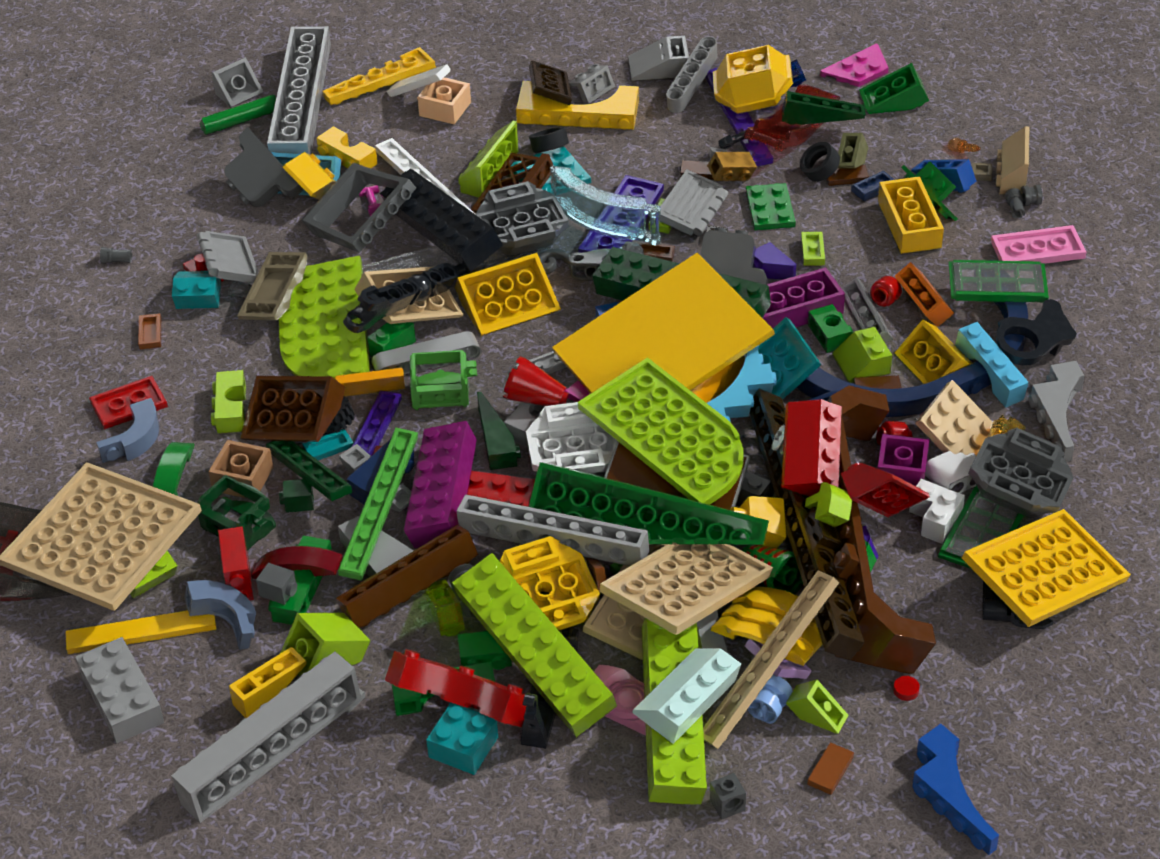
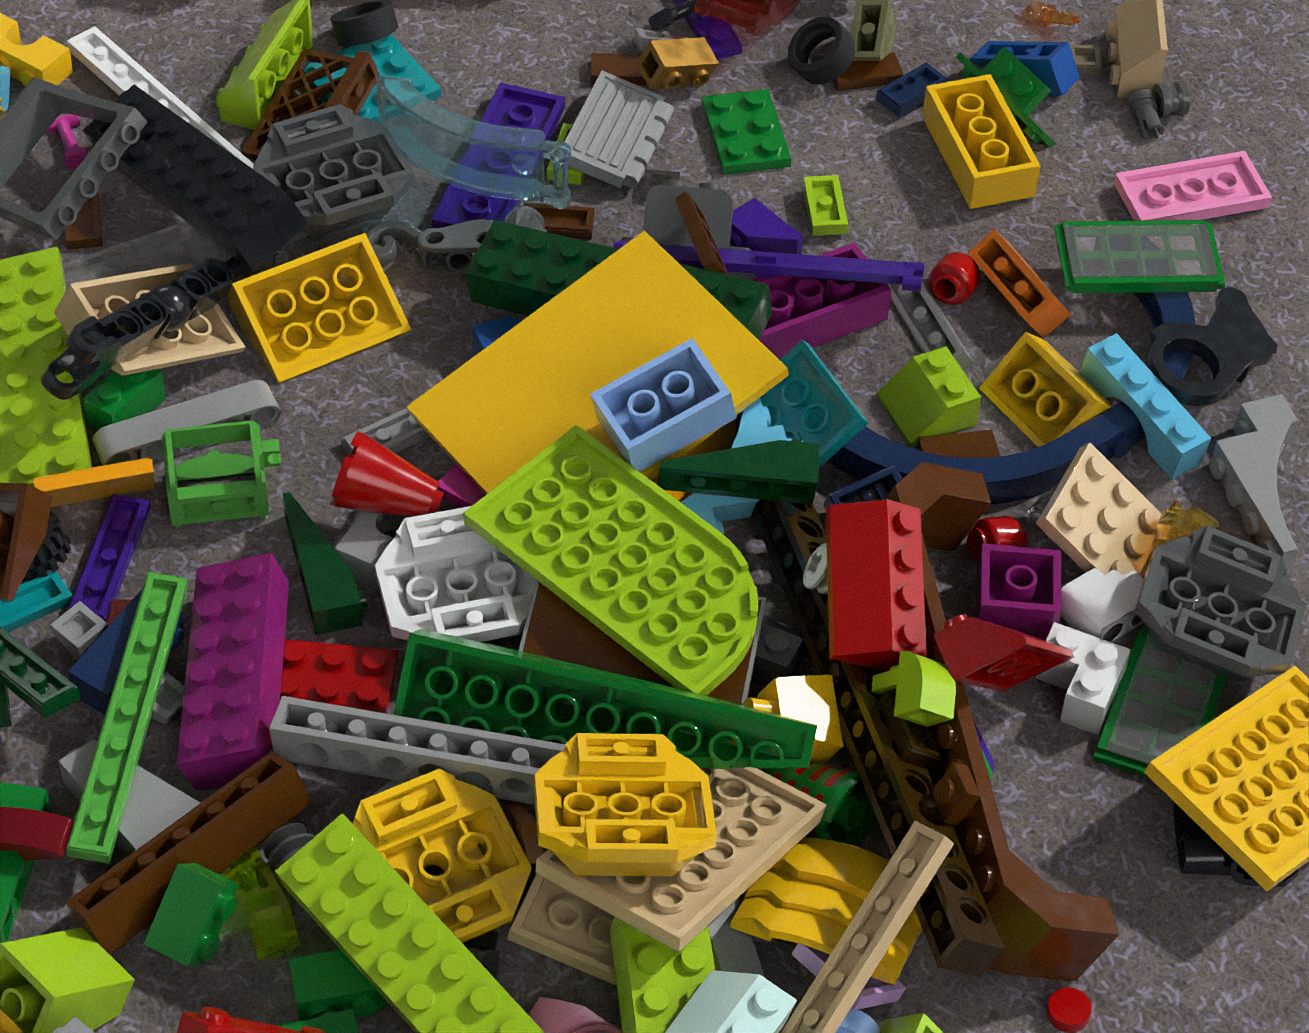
camera: 10 degrees left, 5 degrees up
green brick [808,304,853,353] -> none
none -> reddish brown tile [64,192,103,250]
none -> green brick [144,863,239,967]
none -> yellow piece [534,733,717,876]
none -> light blue brick [590,338,737,472]
none -> dark purple piece [613,240,924,292]
none -> dark green slope [657,440,819,505]
none -> reddish brown tile [675,192,729,275]

